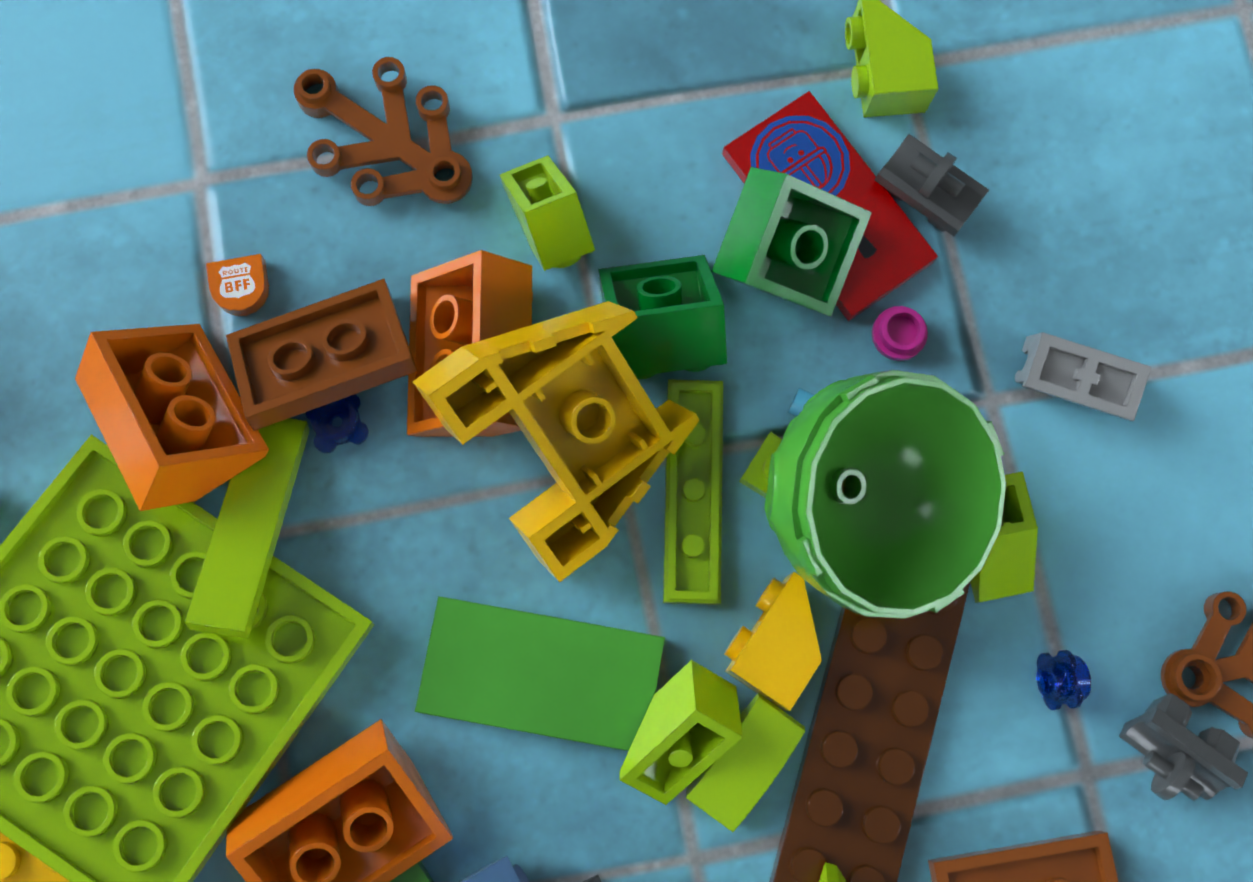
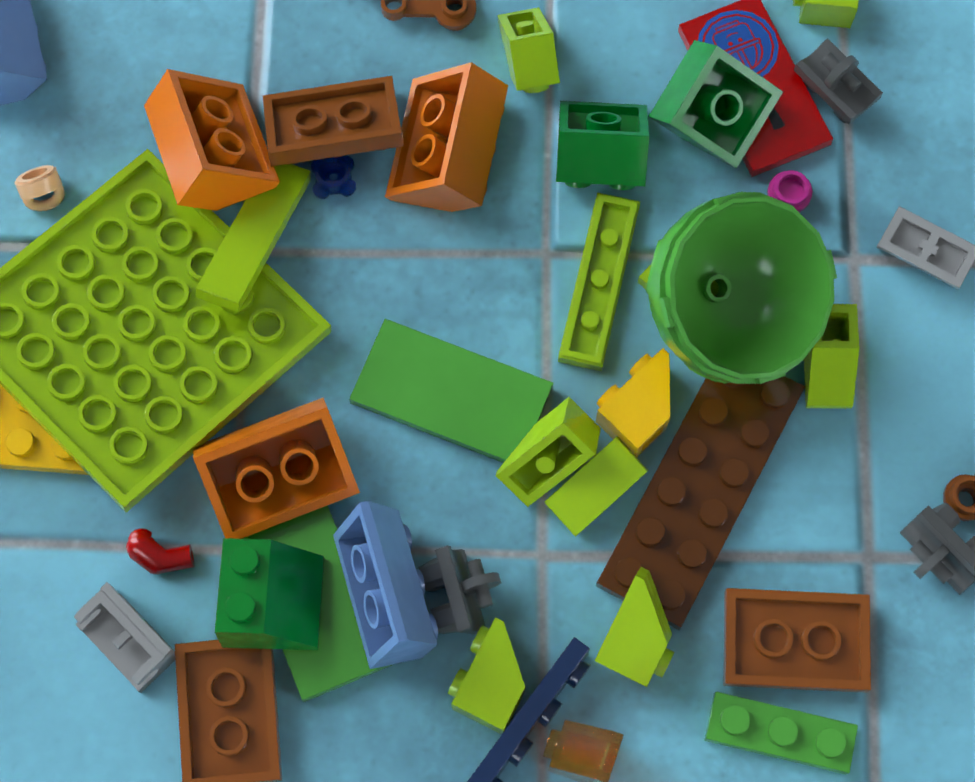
camera: 20 degrees right, 5 degrees down
tile [206,254,269,316] -> none
yellow wedge [412,301,700,583] -> none
clear blue plate [1036,650,1091,710] -> none

